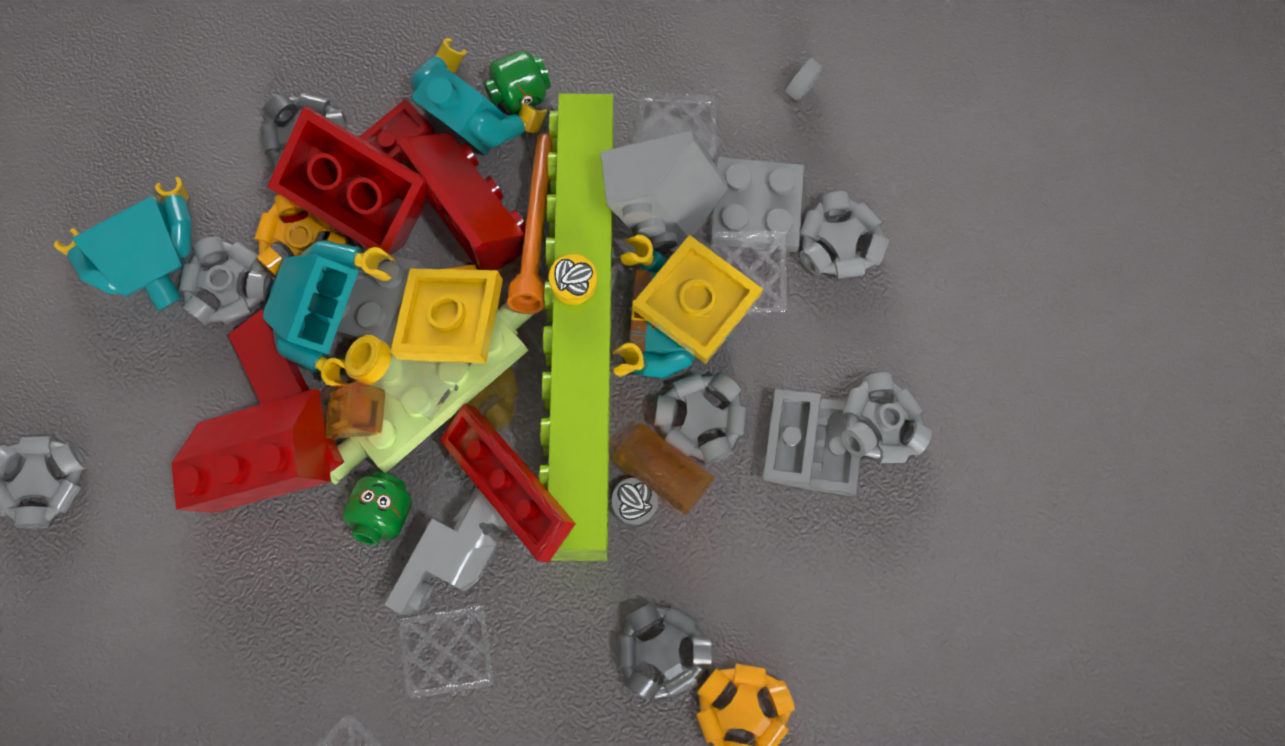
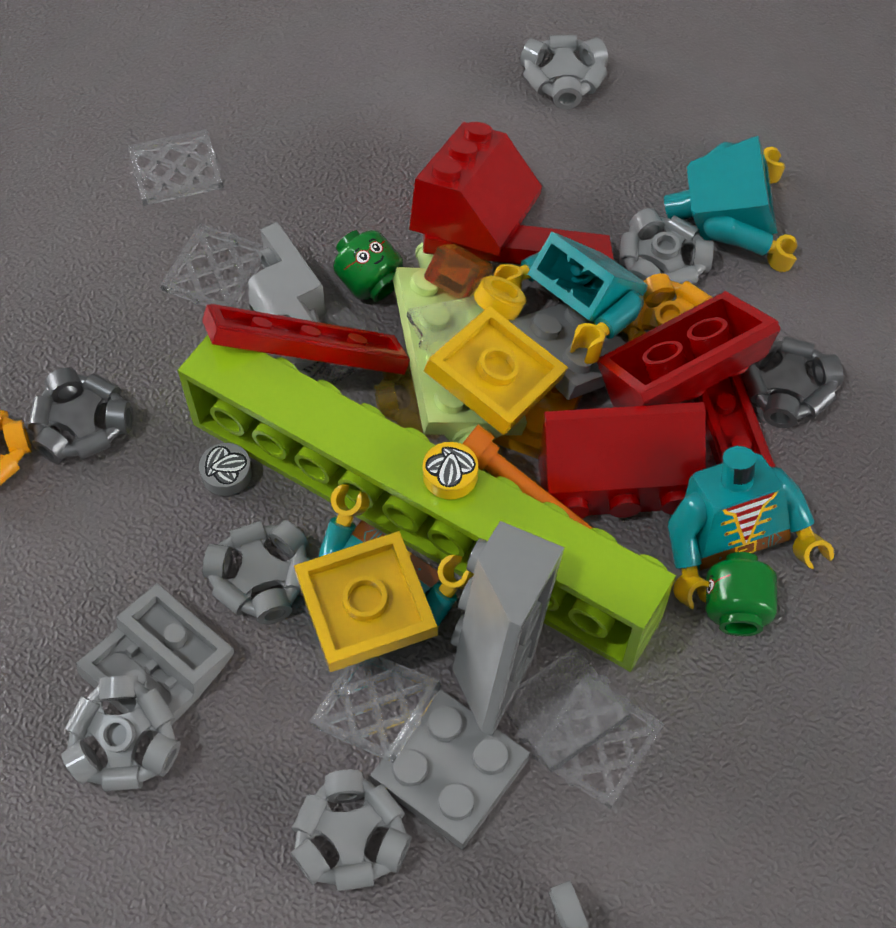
camera: 125 degrees right, 15 degrees down
clear orange plate [612,423,715,515] -> none

